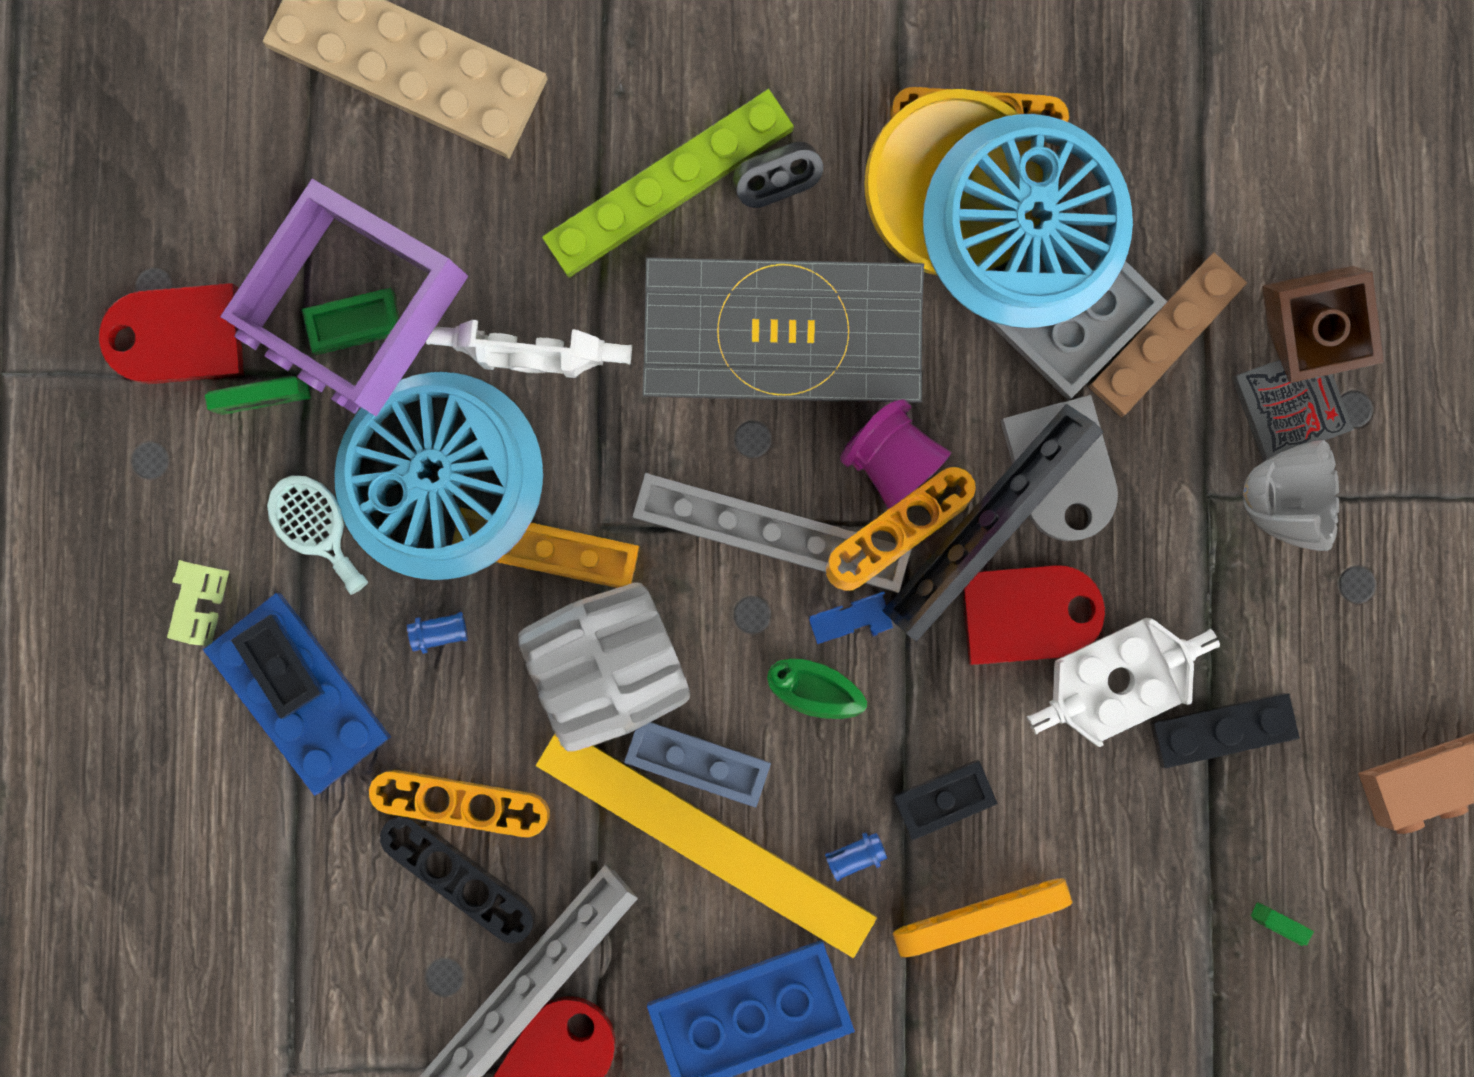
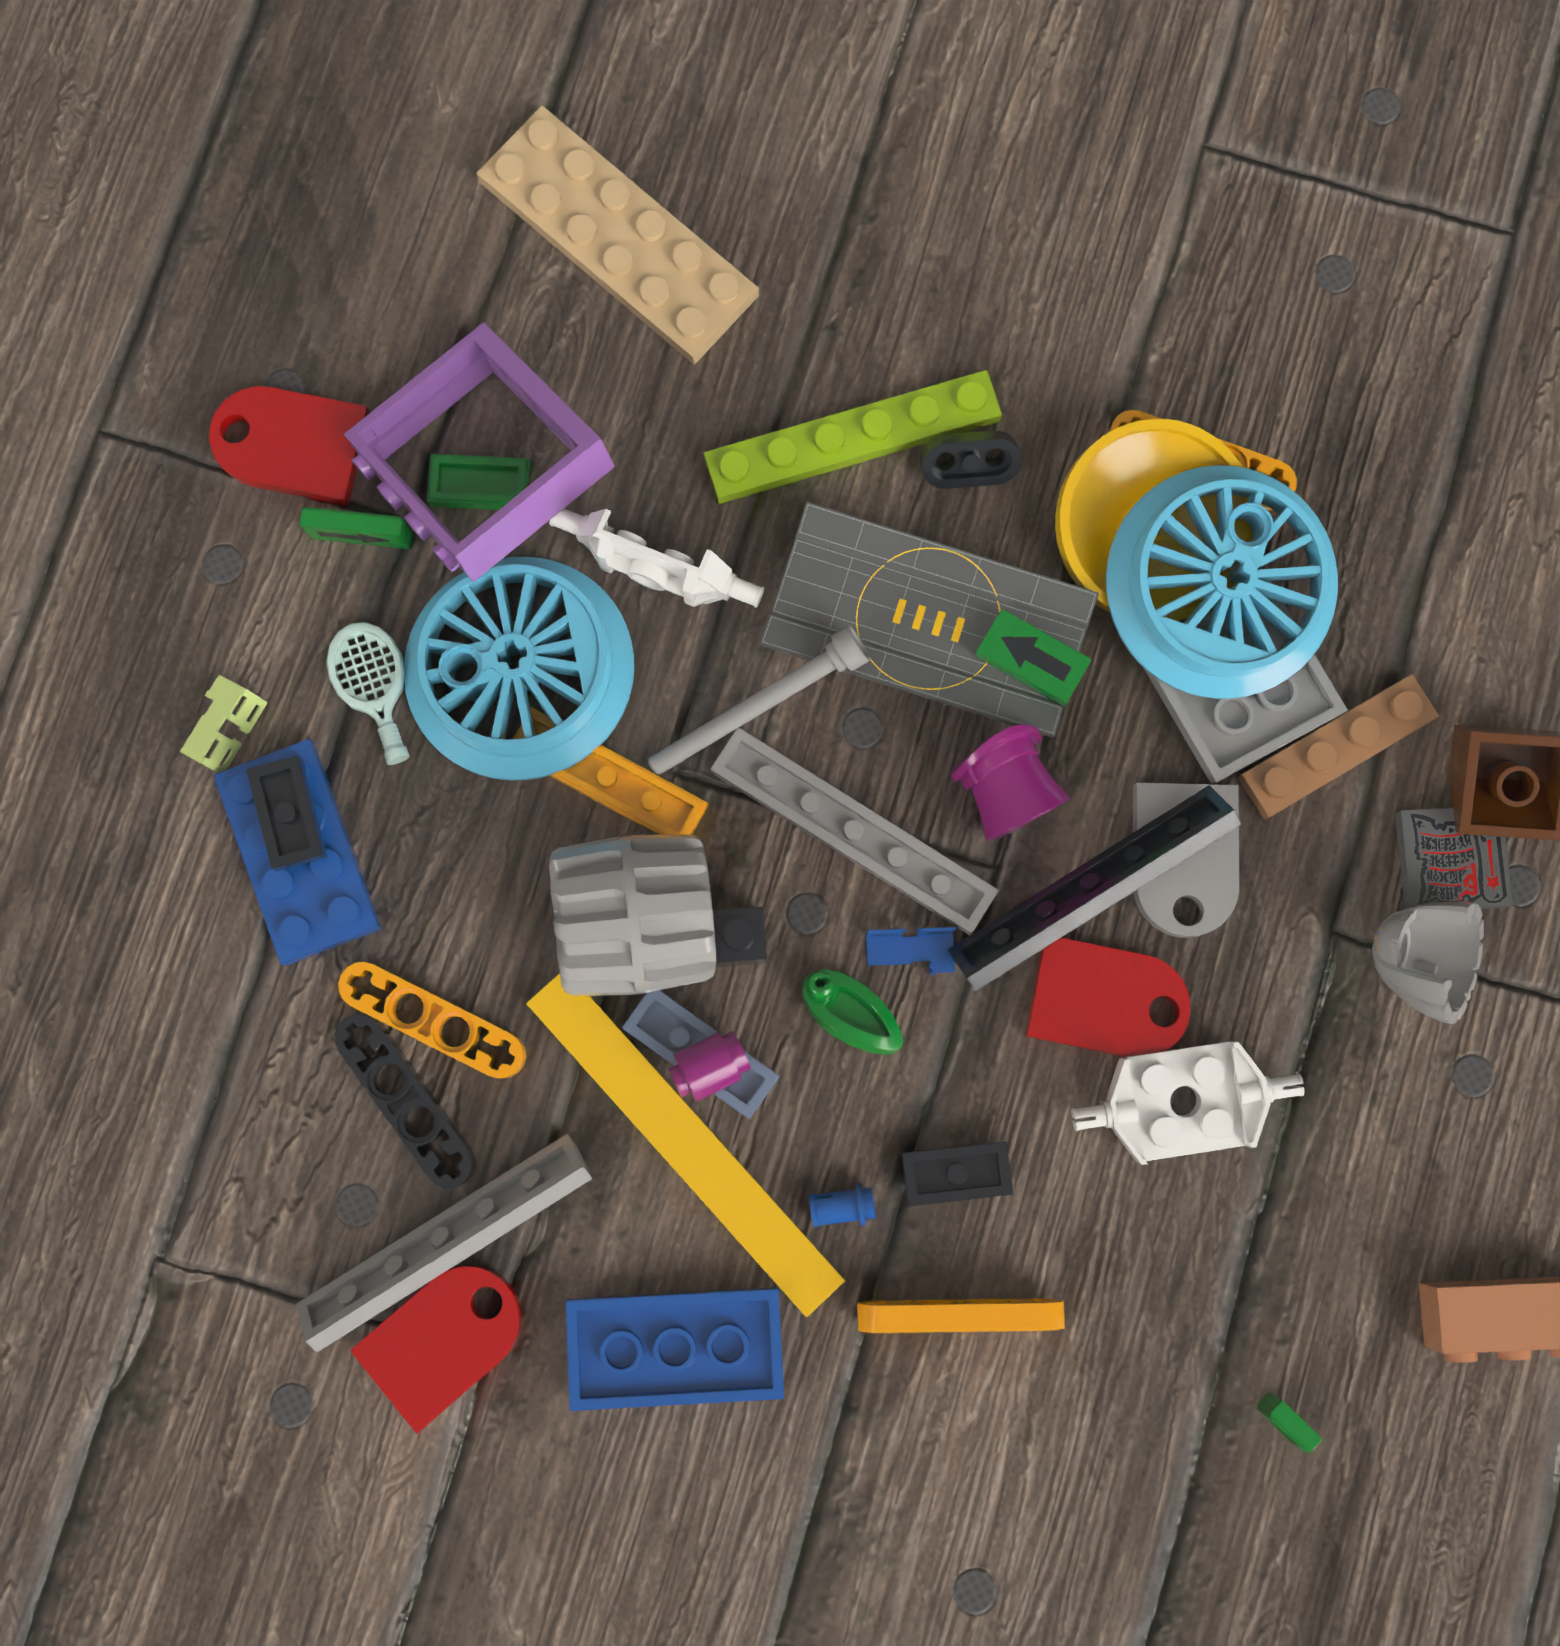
camera: 15 degrees right, 5 degrees down
blue pin [407,612,468,654] -> none
light orange beam [826,467,976,591] -> none
black plate [1150,693,1300,769] -> none
none -> light grey piece [648,625,870,775]
none -> magenta brick [668,1031,751,1102]
none -> black brick [712,906,767,967]
none -> green tile [975,609,1092,707]

